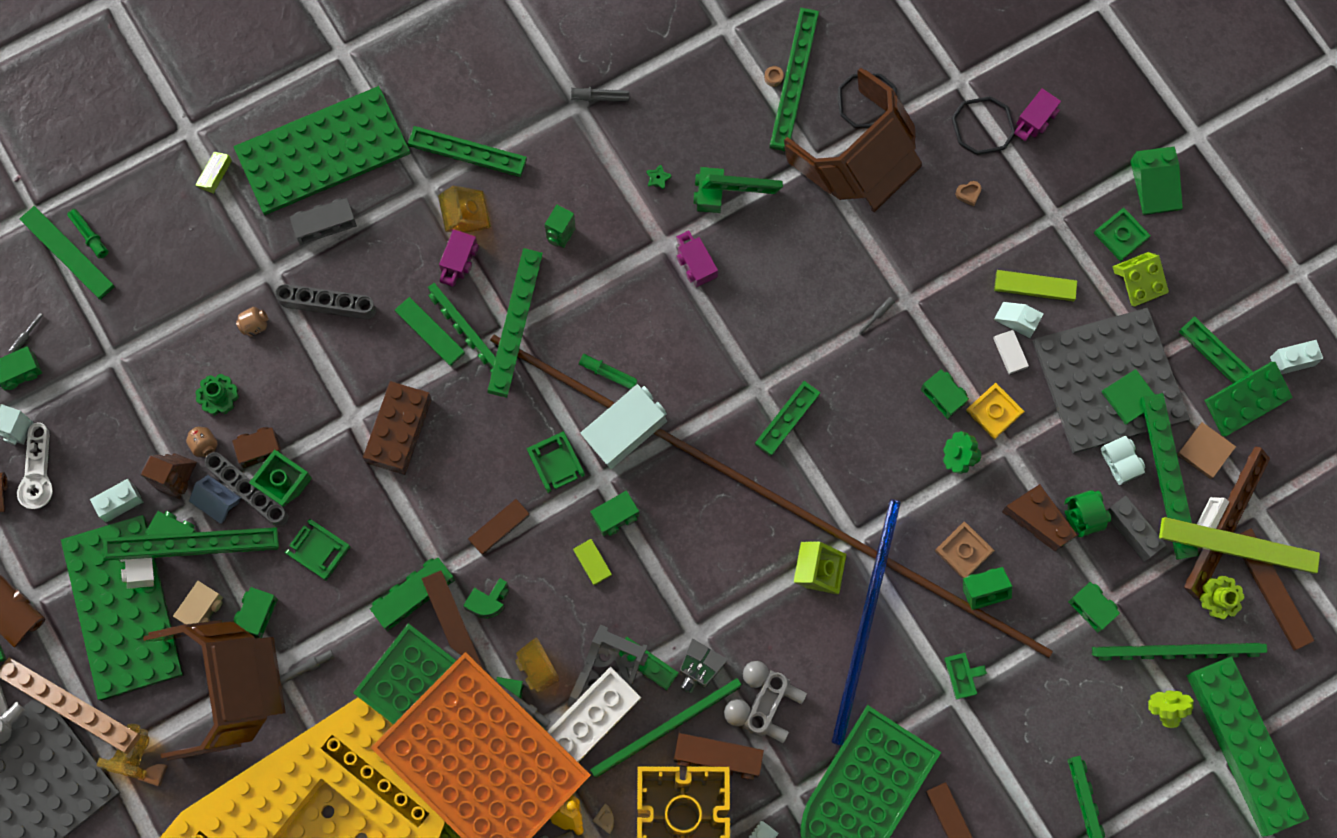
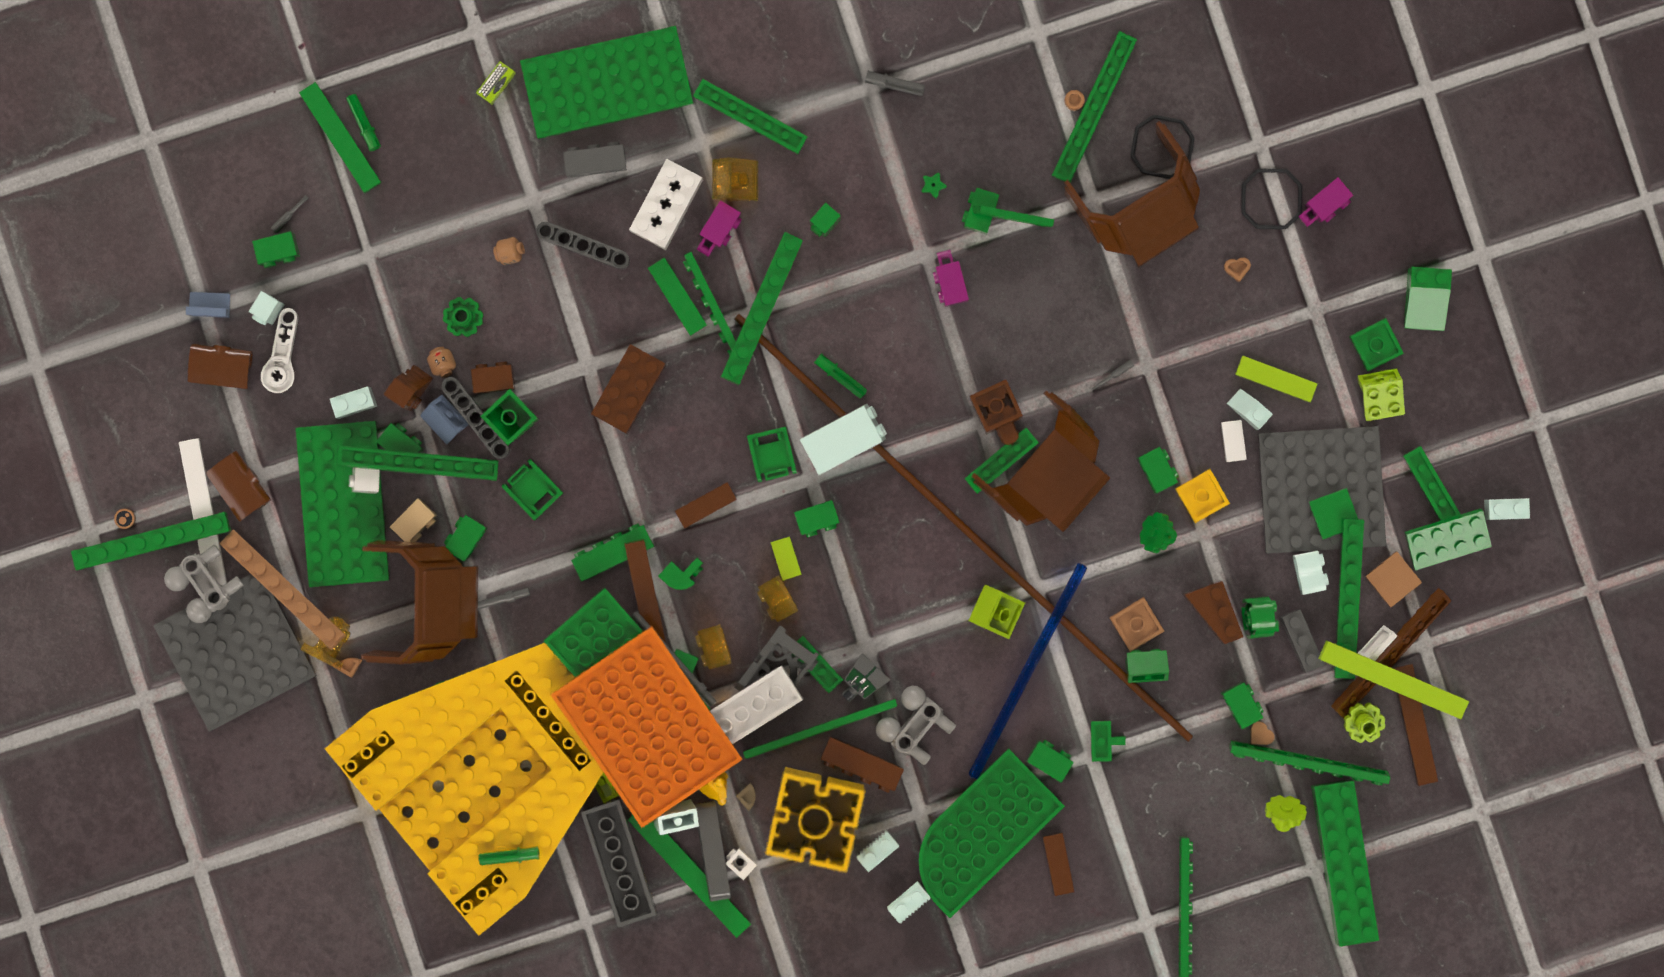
camera: 15 degrees right, 15 degrees up
none -> white brick [629,159,703,250]
none -> clear yellow slope [757,575,799,622]
none -> reddish brown brick [970,380,1023,445]
none -> reddish brown piece [972,391,1110,532]
none -> green brick [1026,739,1074,783]
none -> medium nougat tile [1250,721,1275,745]

